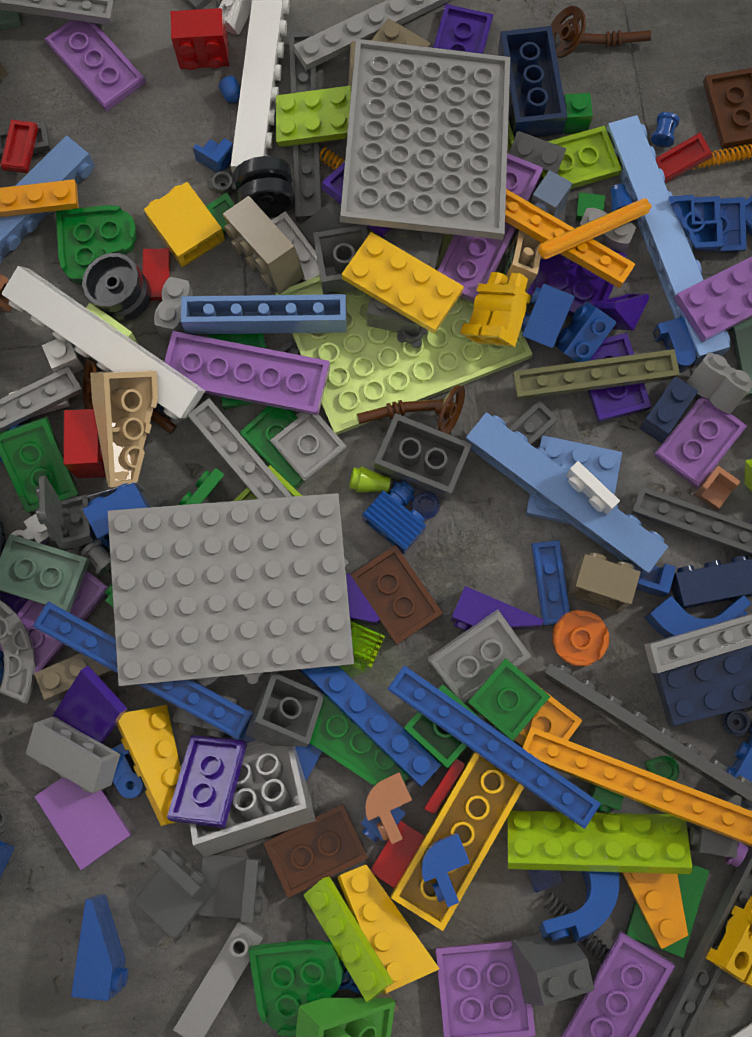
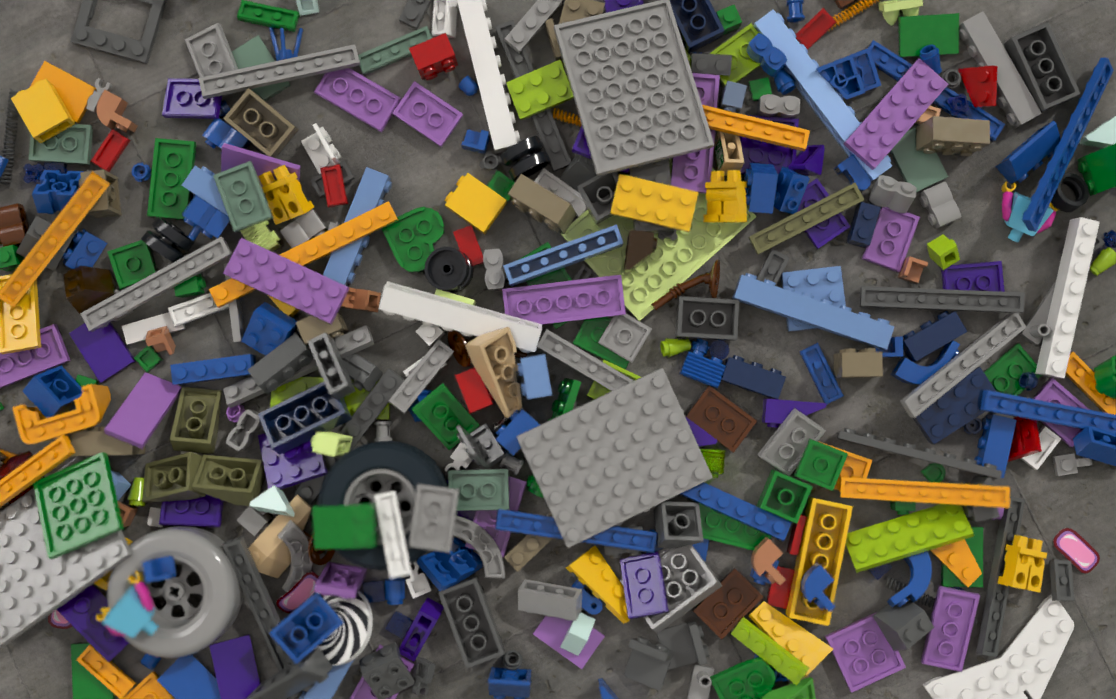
camera: 20 degrees left, 10 degrees up
dark purple tile [52,666,127,744] -> none
blue tile [387,665,601,829] -> none
light orange axle [538,198,652,259] -> none
orange tile [552,610,609,667] -> none
white plate [566,461,620,515] -> none
none -> white bracket [301,123,342,174]
none -> sand green tile [358,26,432,75]
none -> medium lavender plate [392,81,464,148]
none -> medium blue brick [518,354,552,400]
none -> light aqua slope [560,612,596,656]
none -> dark brown slope [623,230,657,275]
none -> dark blue brick [721,355,786,399]
none -> blue brick [746,33,787,77]

